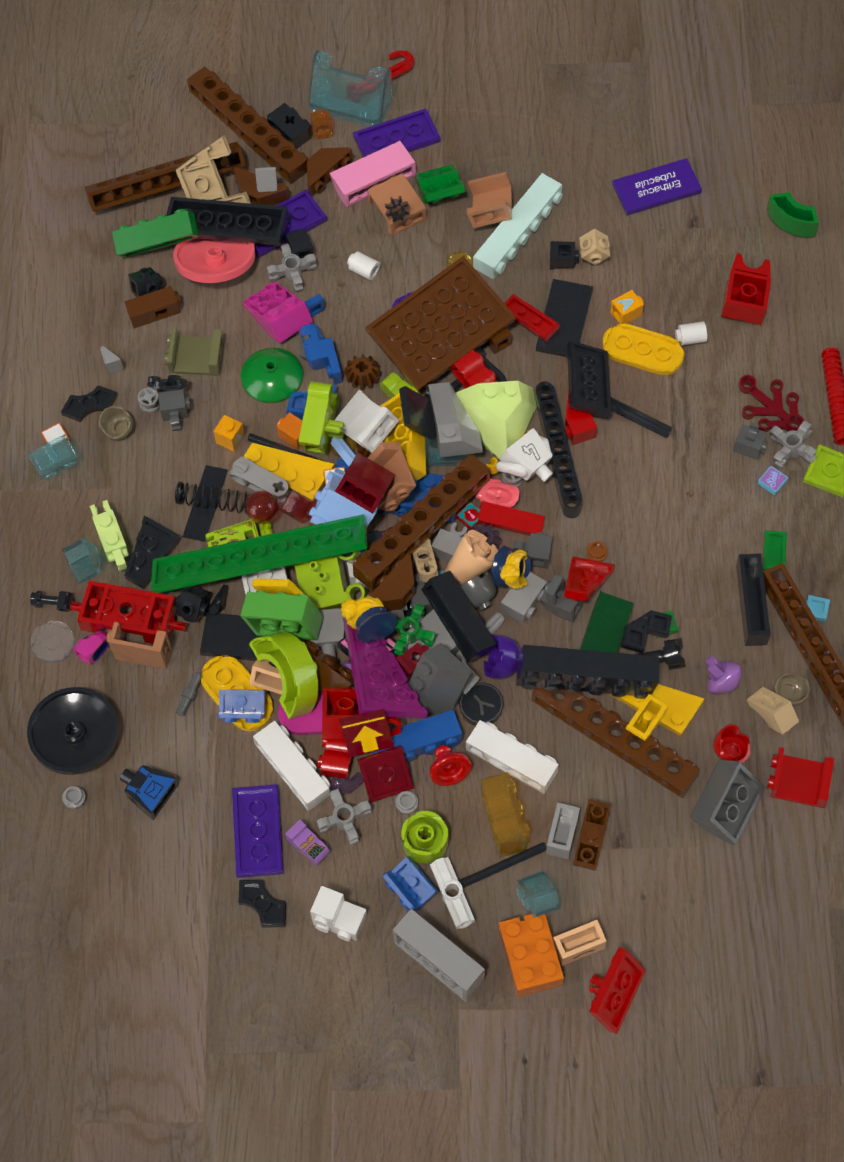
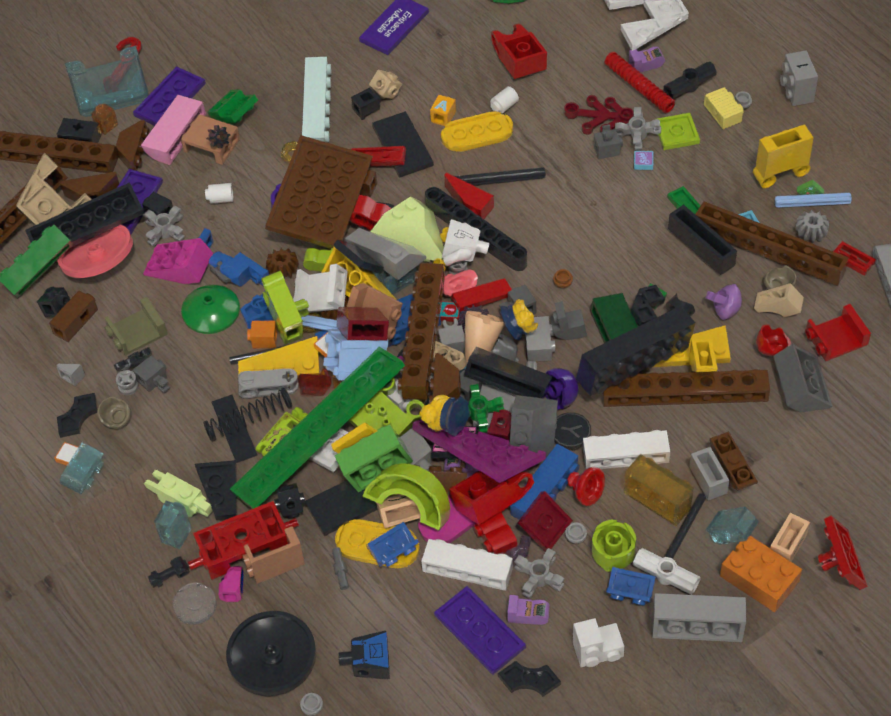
camera: 35 degrees left, 10 degrees down
black bar [209,584,228,614] -> none
light orange brick [213,415,245,452] -> none
clear red hair [245,490,280,525] -> none
light grey slope [255,167,278,192] -> none
dark red tile [339,709,394,757] -> none
nougat panel [467,172,512,228] -> none
red wing [564,556,615,601] -> none
black tile [567,341,611,418] -> none

